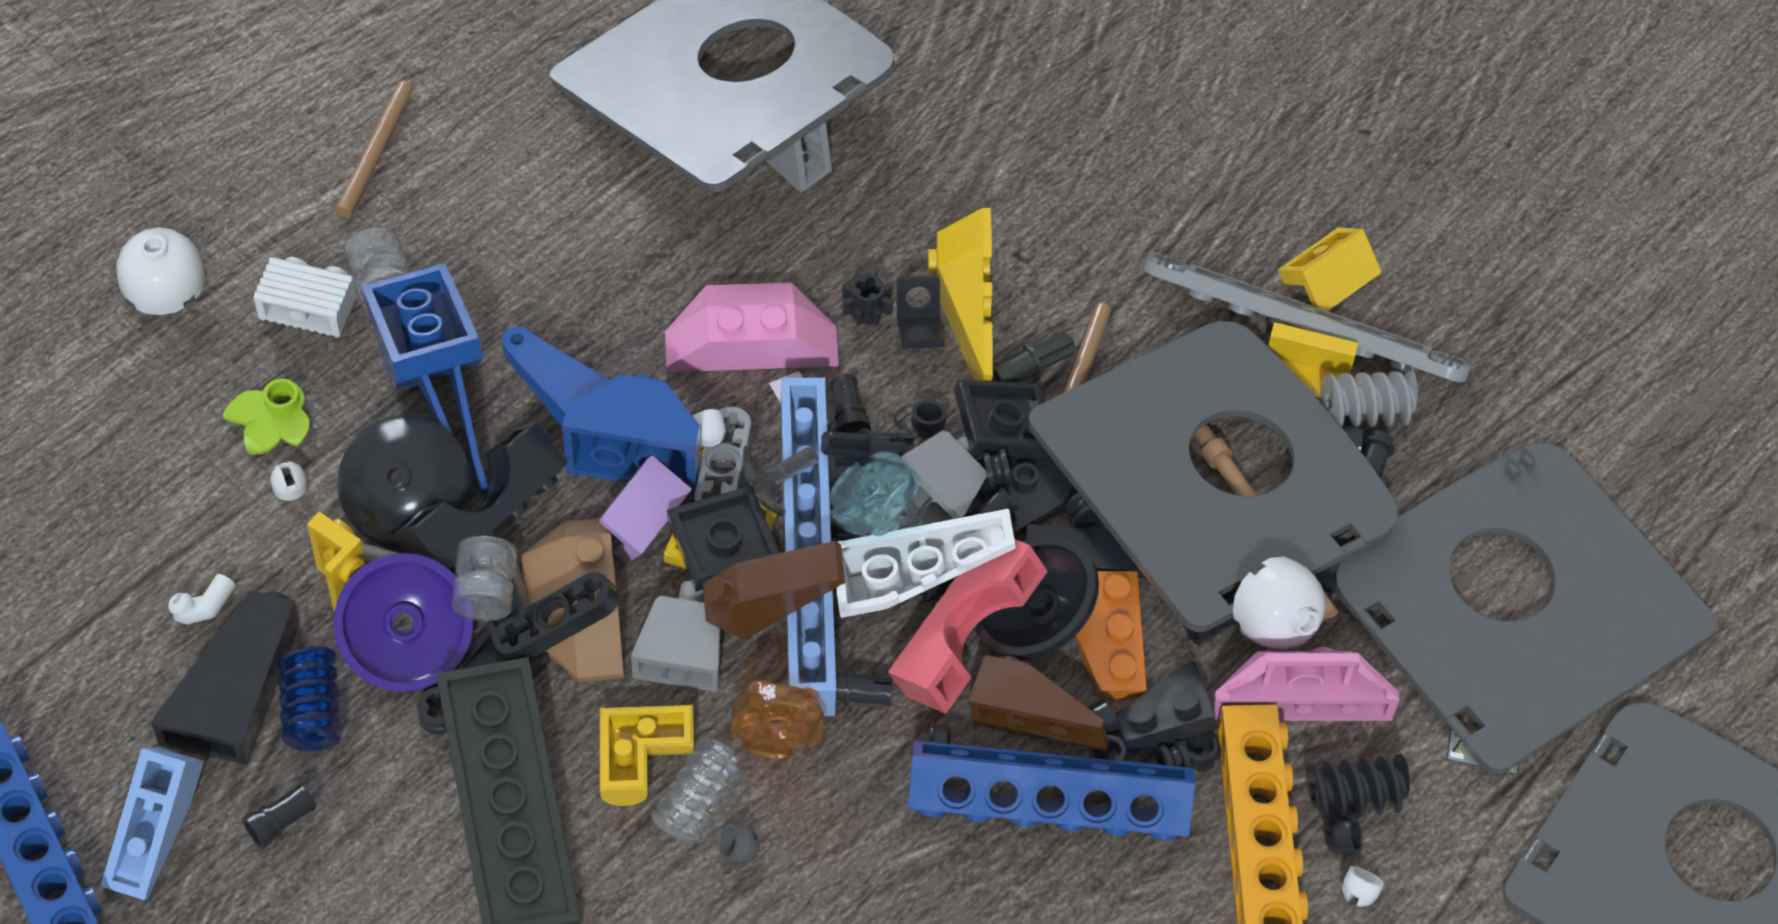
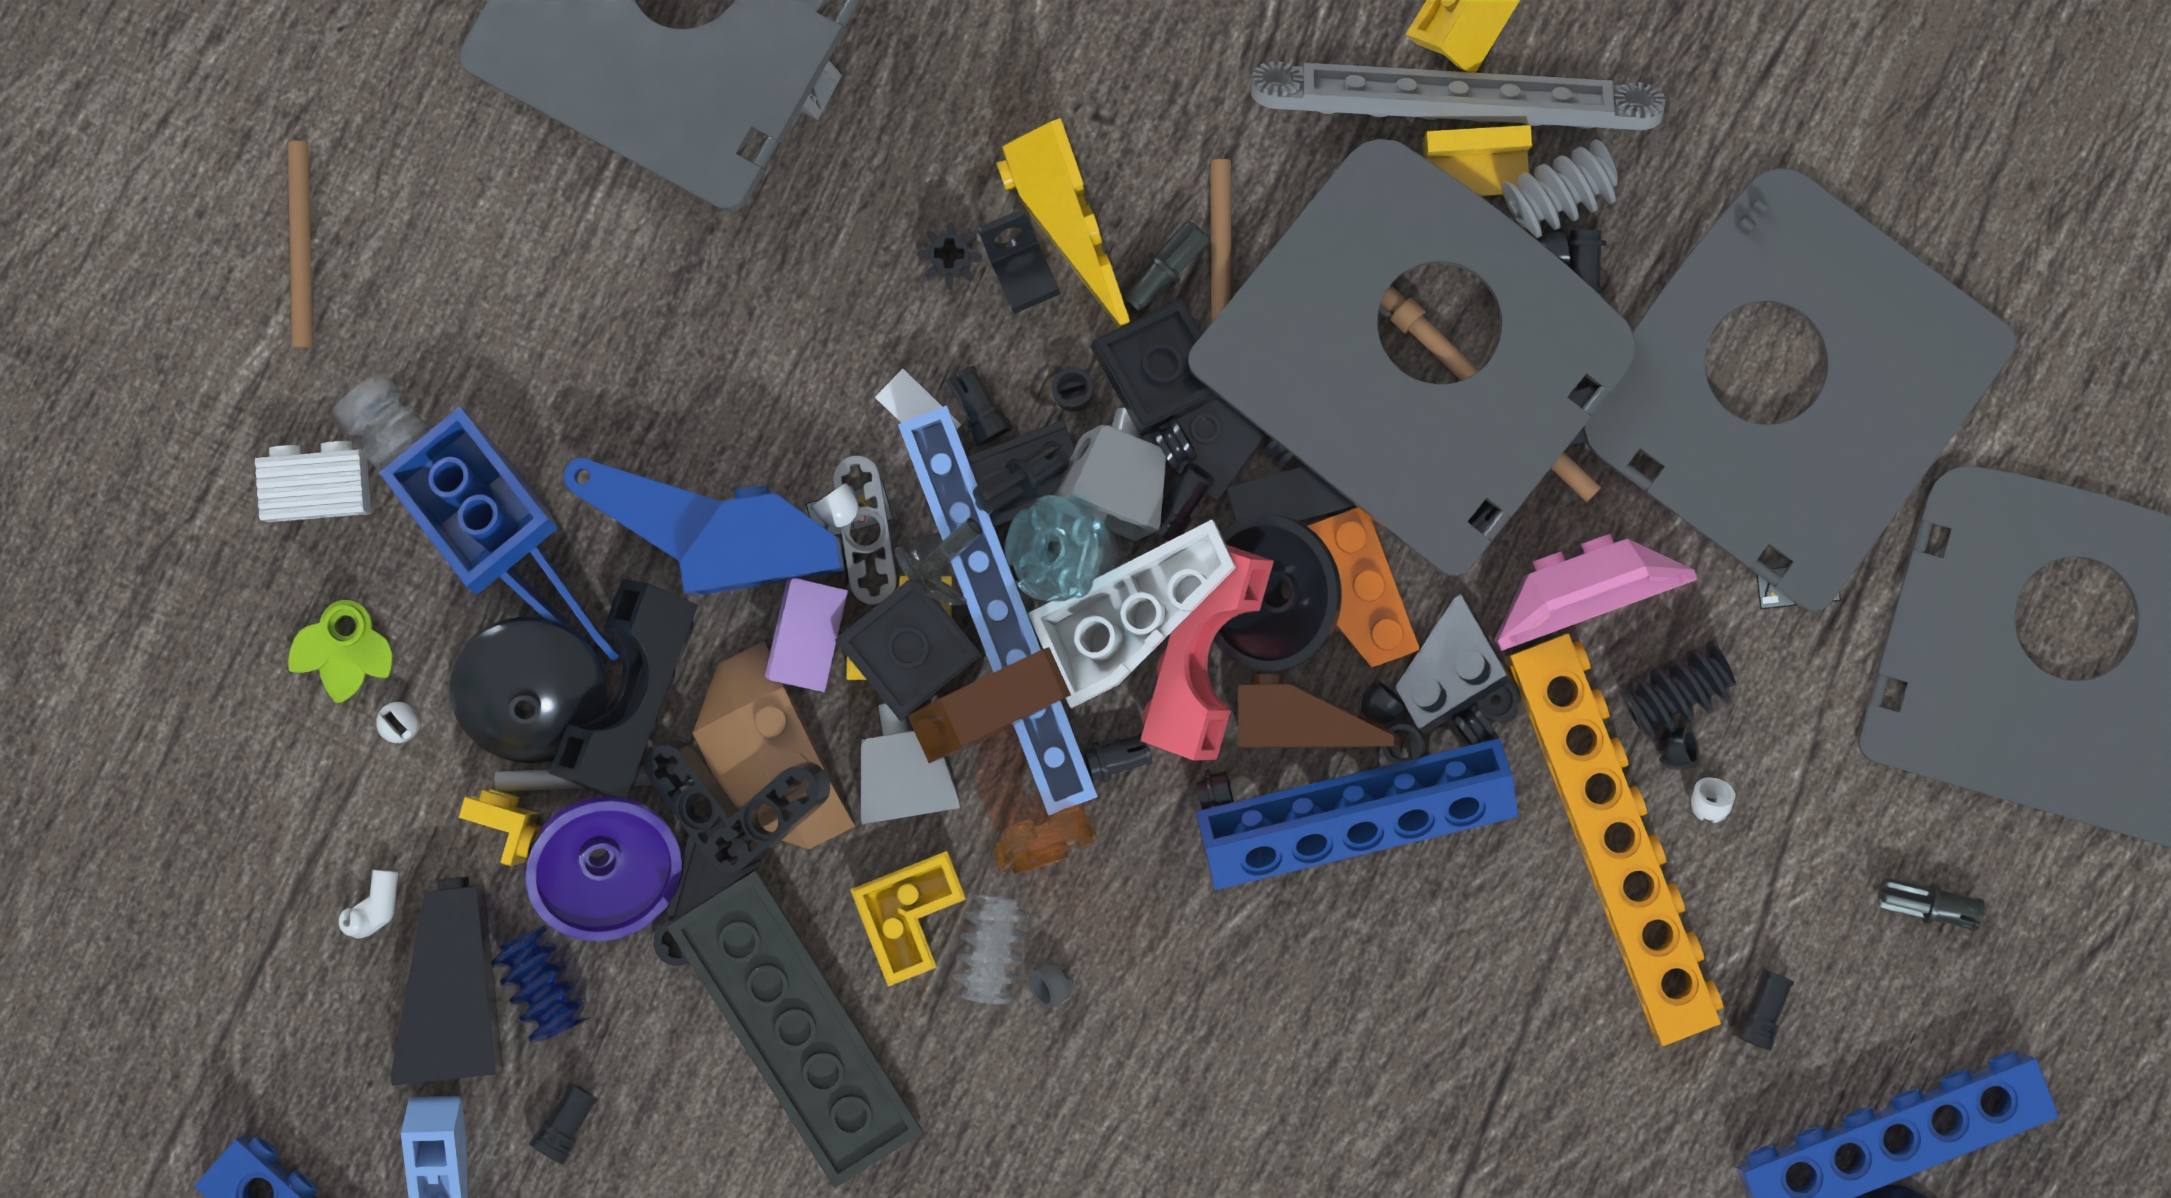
camera: 15 degrees left, 30 degrees up
white cylinder [116,227,206,315] -> none
clear wheel [452,536,517,621] -> none
bright pink wedge [665,283,839,372] -> none
white cylinder [1233,556,1326,651] -> none

